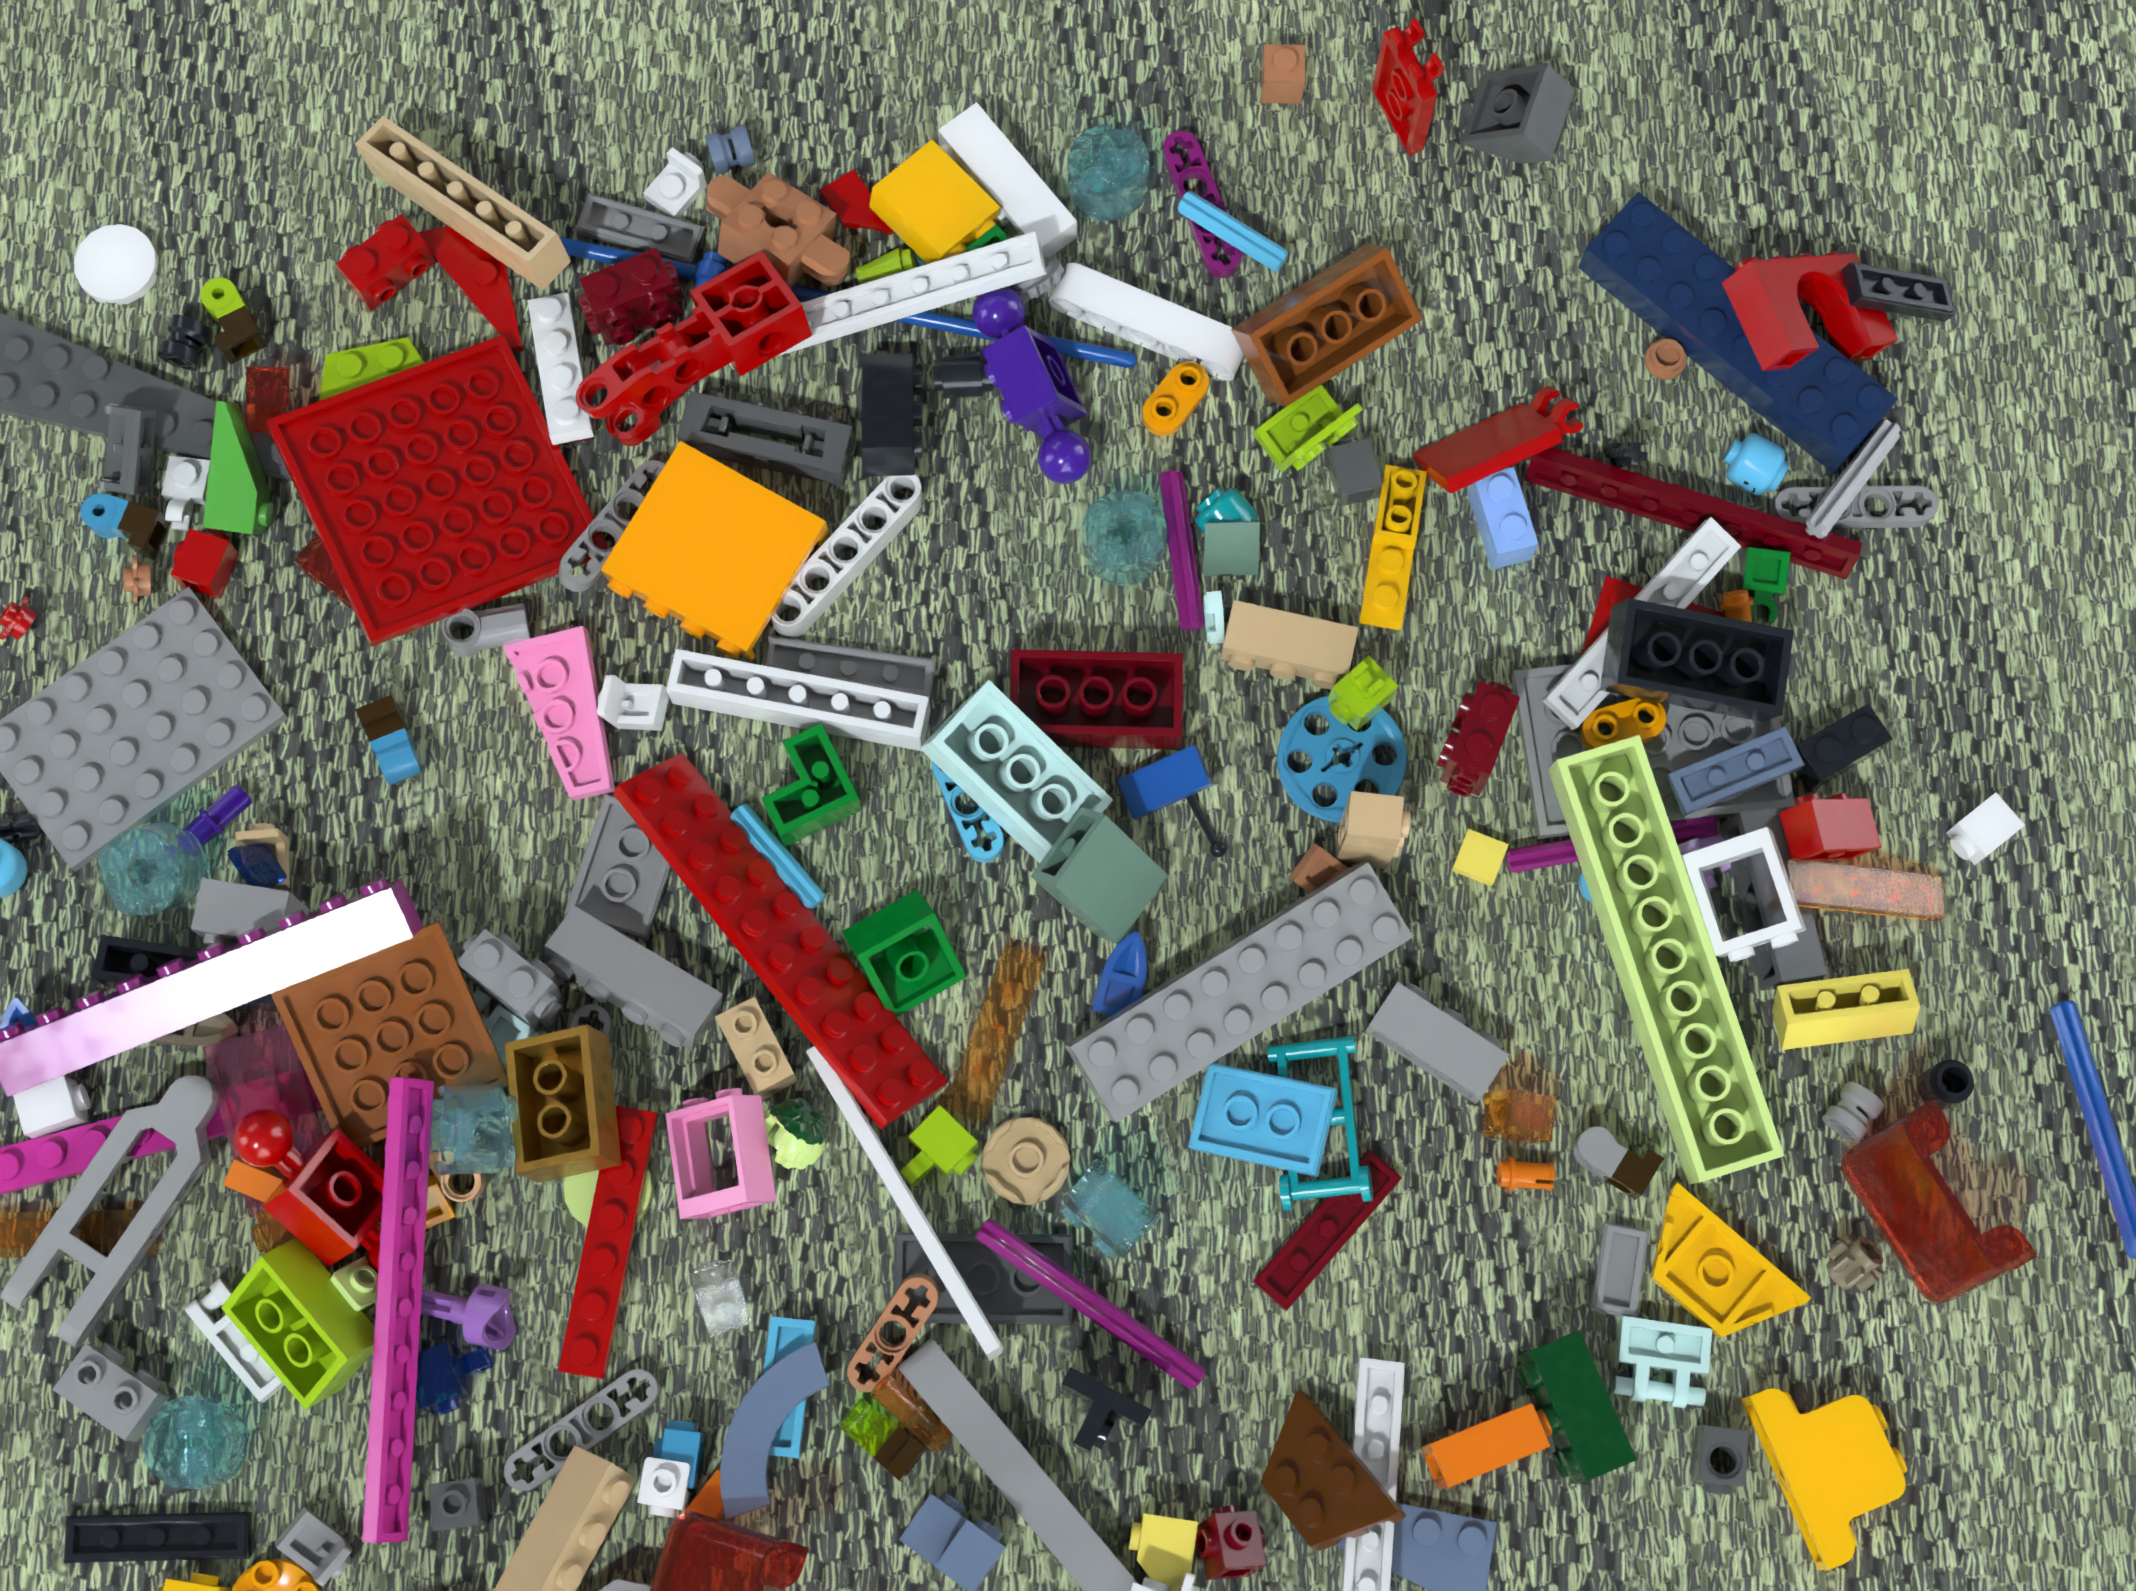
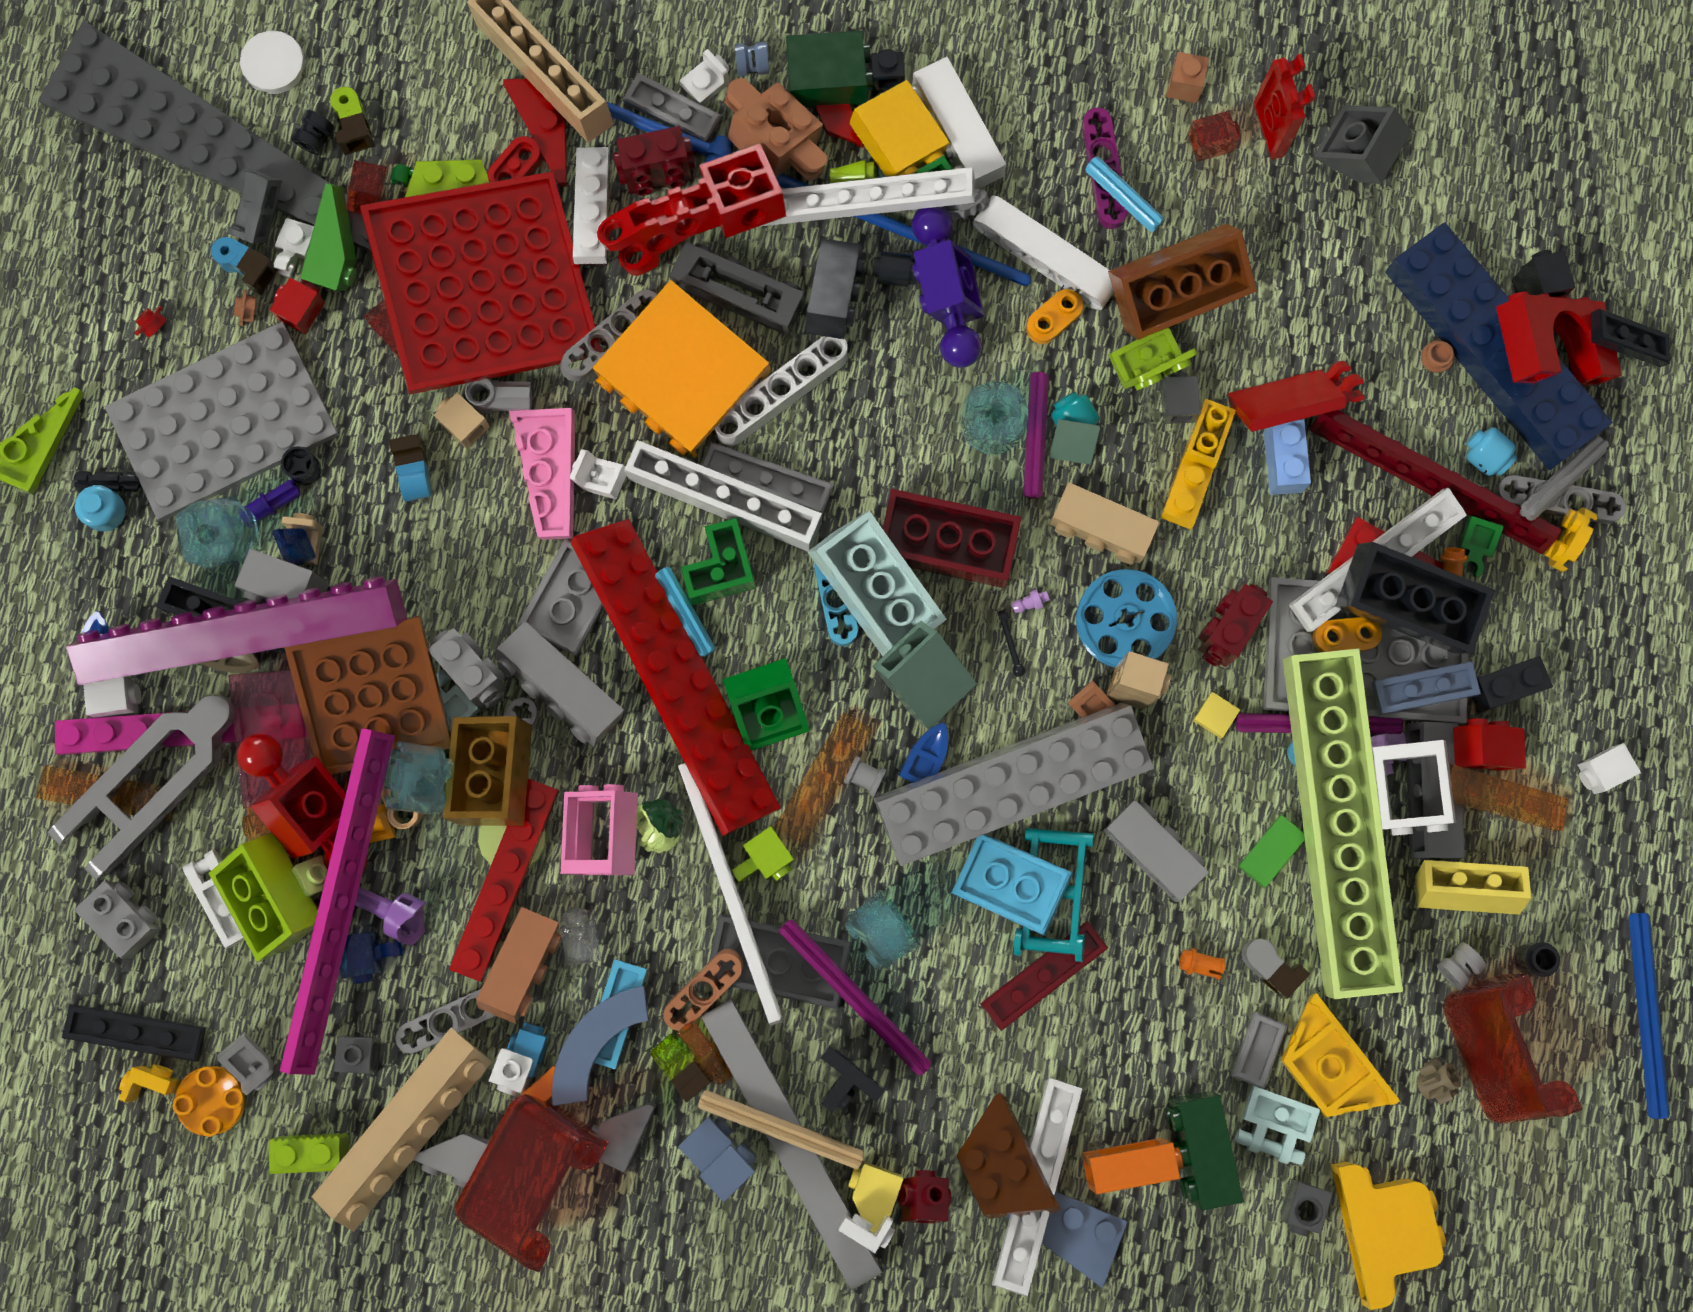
camera: 10 degrees right, 5 degrees up
clear light blue brick [142,1396,248,1490] -> none
orange piece [223,1156,286,1203] -> none
red brick [335,214,436,312] -> none
tan brick [715,996,798,1100] -> none
tan tile [982,1117,1070,1206] -> none
clear light blue brick [1068,124,1150,223] -> none
blue tile [1117,745,1213,820] -> none
light aqua tile [1203,590,1224,644] -> none
lime brick [1327,655,1399,731] -> none
clear orange brick [1482,1089,1554,1144] -> none
black axle [1605,442,1648,468] -> none
none -> black wheel [281,446,322,486]
none -> green hand [391,164,414,187]
none -> tan brick [434,393,490,449]
none -> nougat brick [476,907,563,1024]
none -> red plate [488,136,542,183]
none -> flat silver slope [585,1102,657,1173]
none -> tan axle [698,1090,864,1169]
none -> dark green brick [786,31,873,108]
none -> light grey bush [844,756,887,797]
none -> black brick [870,49,905,93]
none -> lavender piece [1012,589,1050,613]
none -> clear red brick [1187,111,1241,162]
none -> bright green tile [1237,814,1305,888]
none -> black brick [1512,250,1575,297]
none -> yellow plate [1544,507,1597,572]

